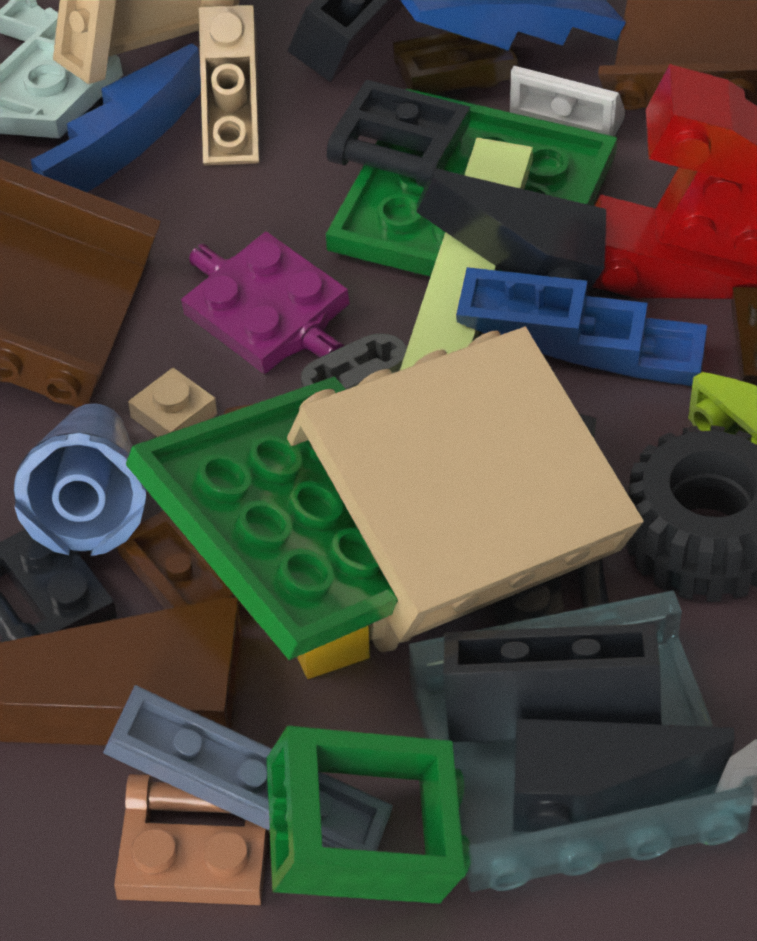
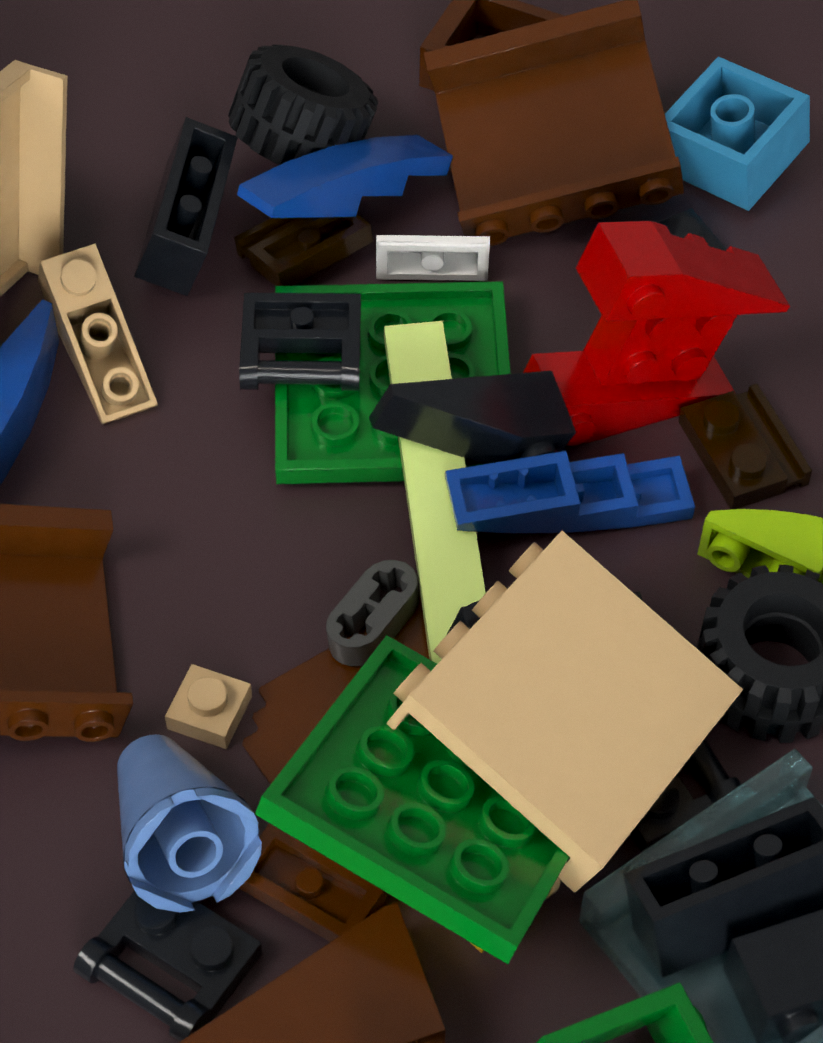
camera: 25 degrees left, 5 degrees up
magenta plate [181,231,350,375] -> none

